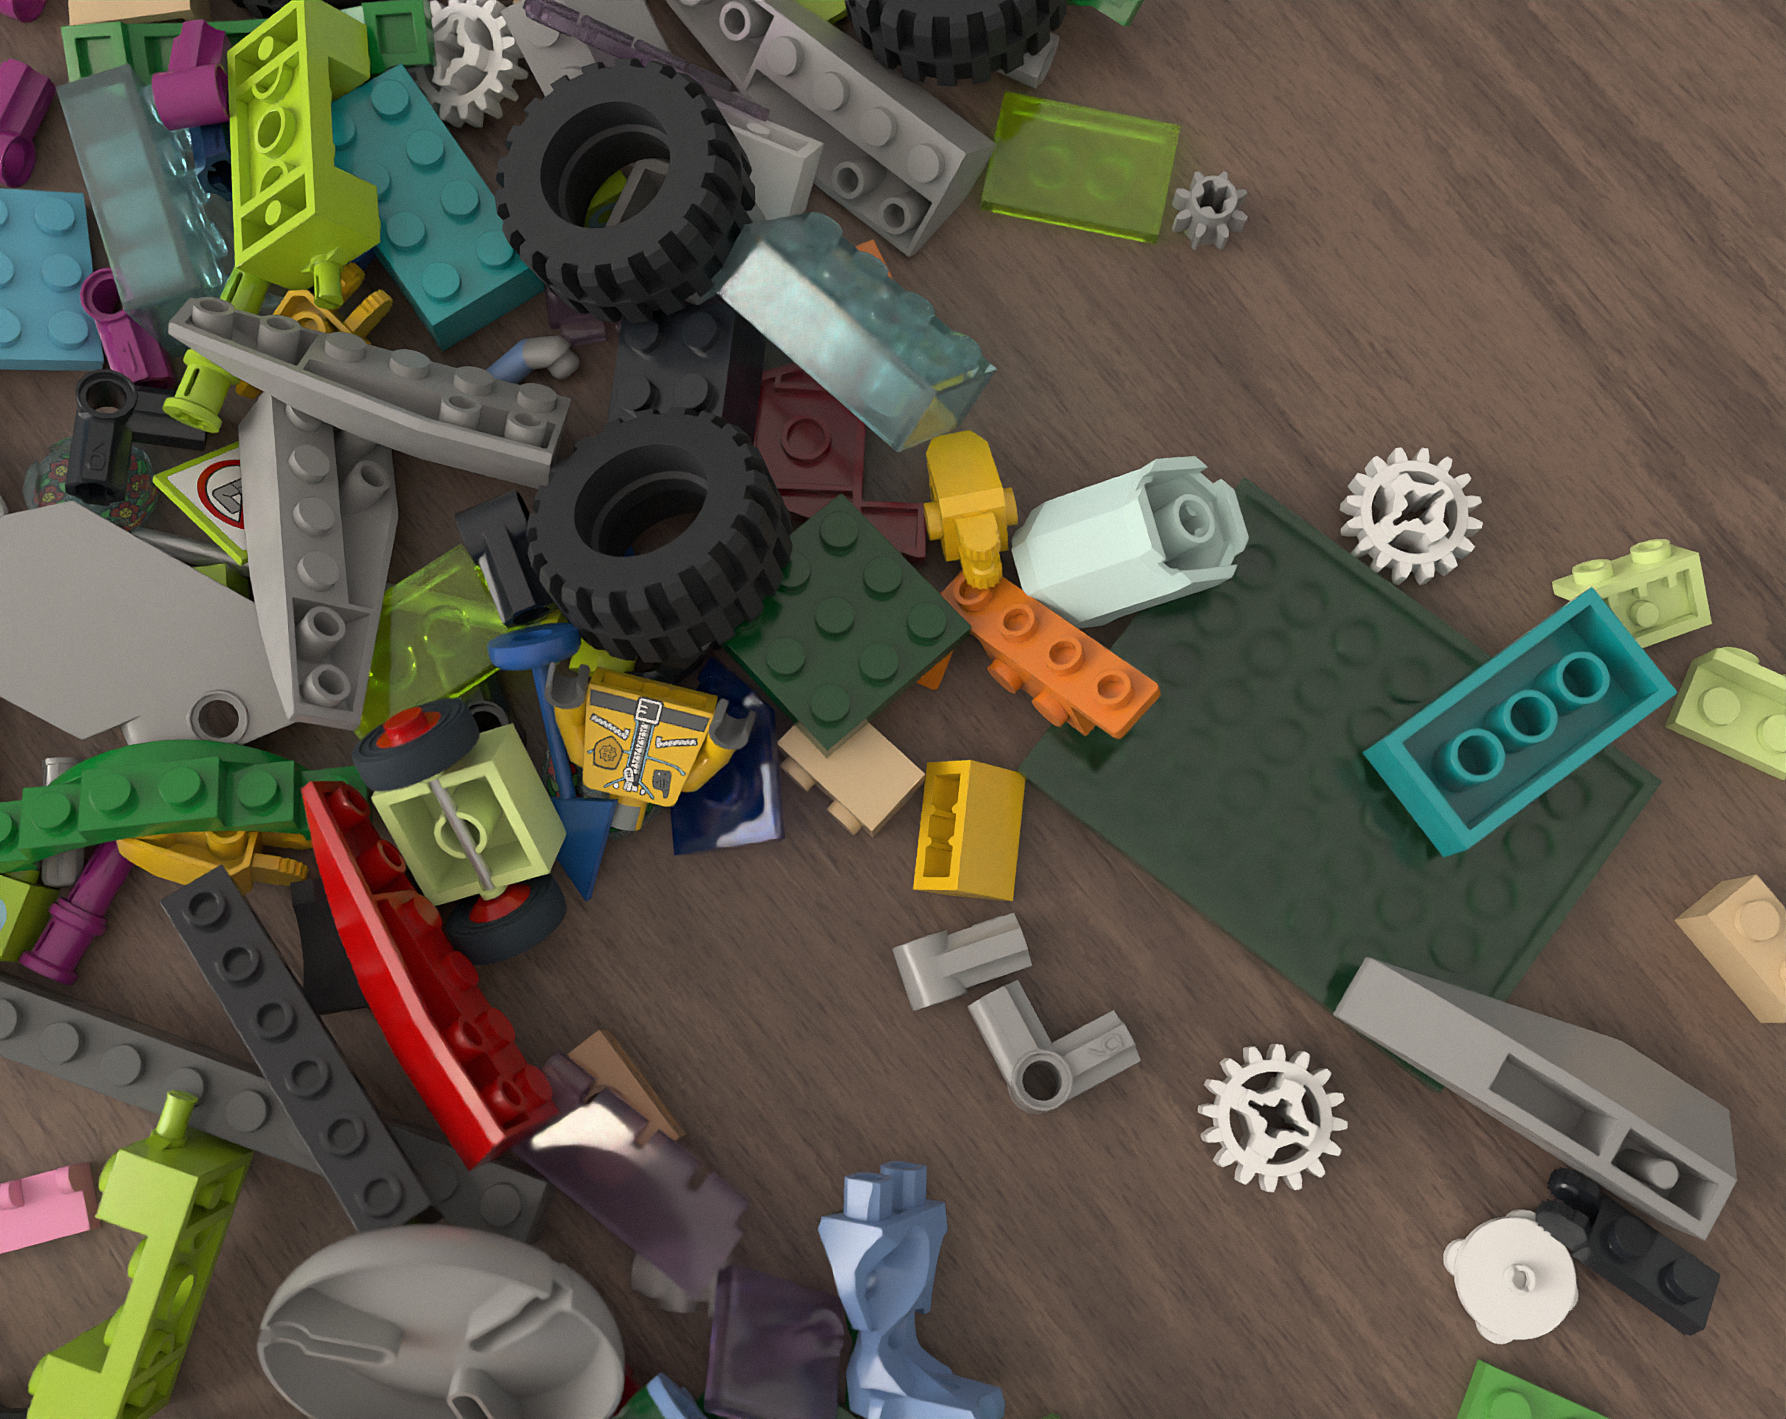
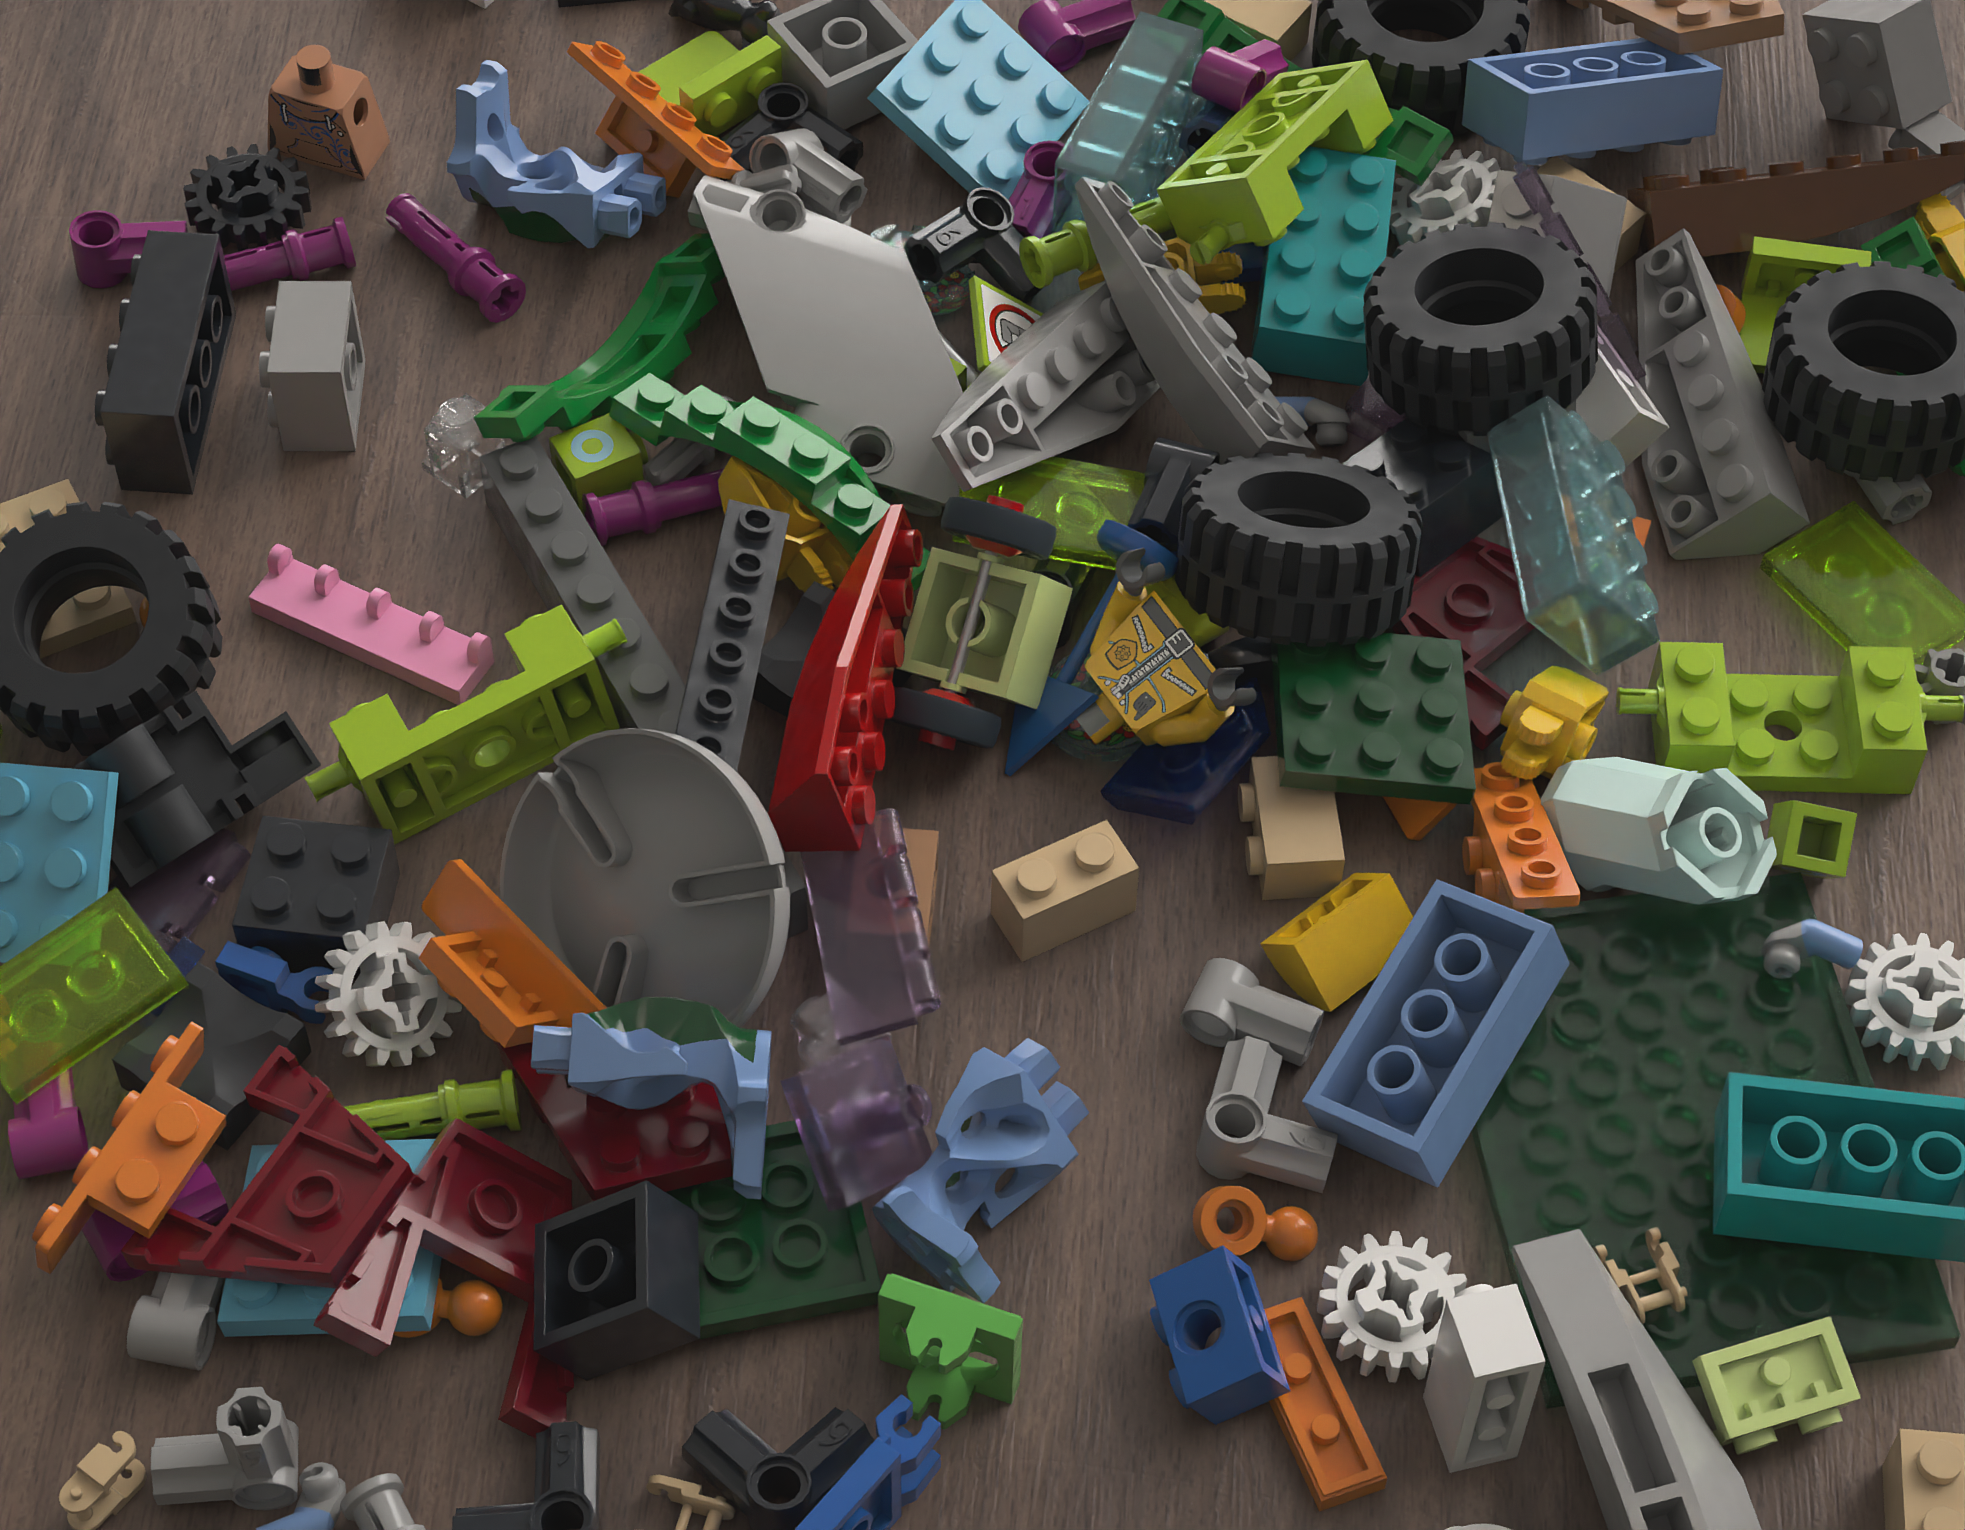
camera: 40 degrees right, 25 degrees down
none -> tan brick [991,820,1139,962]
none -> blue brick [1149,1245,1290,1425]
none -> orange plate [1193,1186,1319,1261]
none -> orange tile [1264,1297,1387,1512]
none -> medium blue brick [1302,879,1570,1188]
none -> white brick [1423,1284,1545,1473]
none -> tan piece [1593,1227,1688,1324]
none -> lime brick [1616,642,1964,794]
none -> yellowish green bracket [1692,1316,1861,1455]
none -> arm [1761,919,1863,979]
none -> lime brick [1767,800,1857,879]

